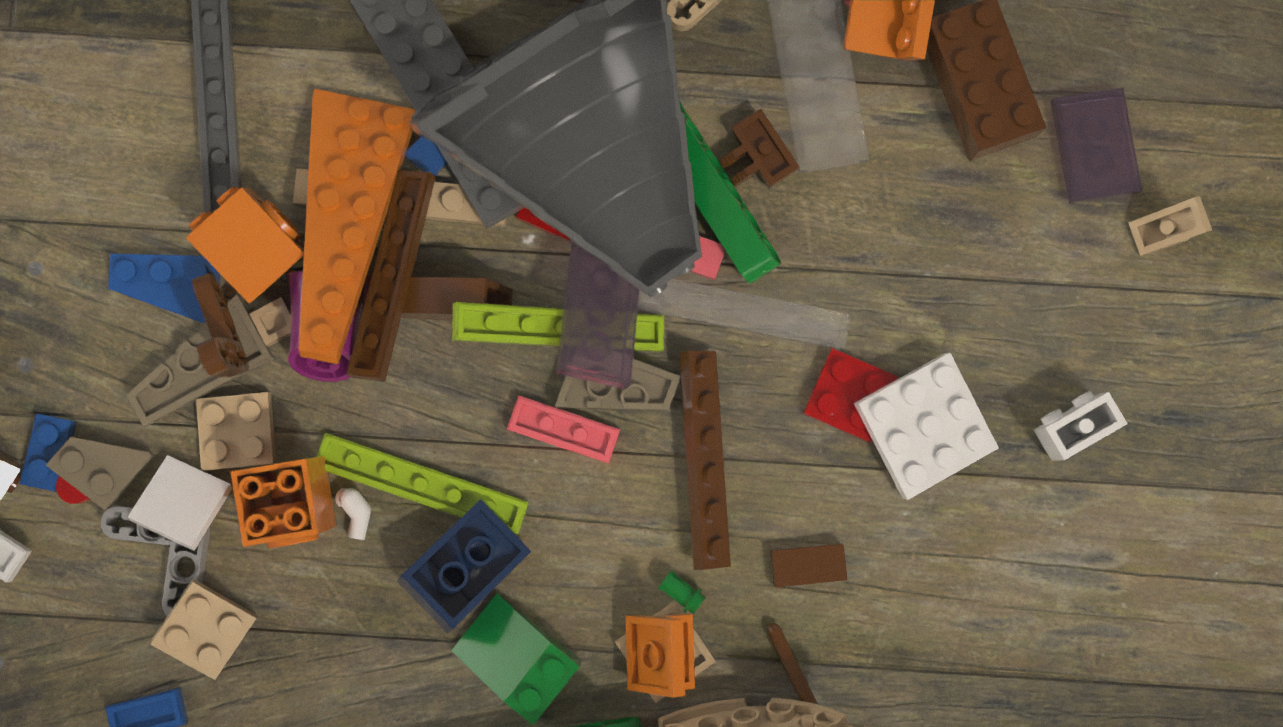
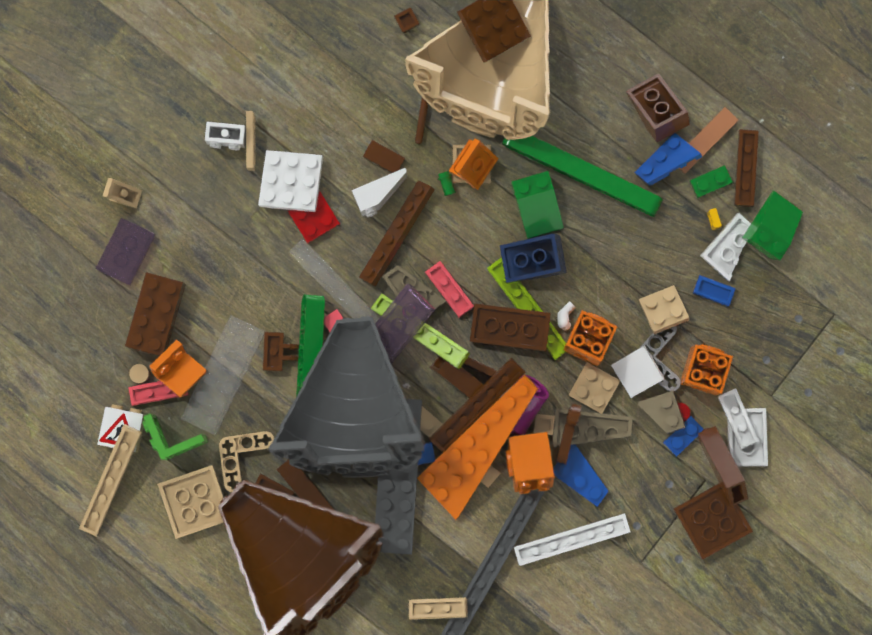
camera: 140 degrees left, 0 degrees up
none -> tan tile [246,111,256,171]
none -> white slope [352,168,407,217]
none -> reddish brown tile [463,357,497,377]
none -> reddish brown plate [470,303,551,351]
none -> white plate [514,513,630,566]
none -> orange brick [680,344,733,396]

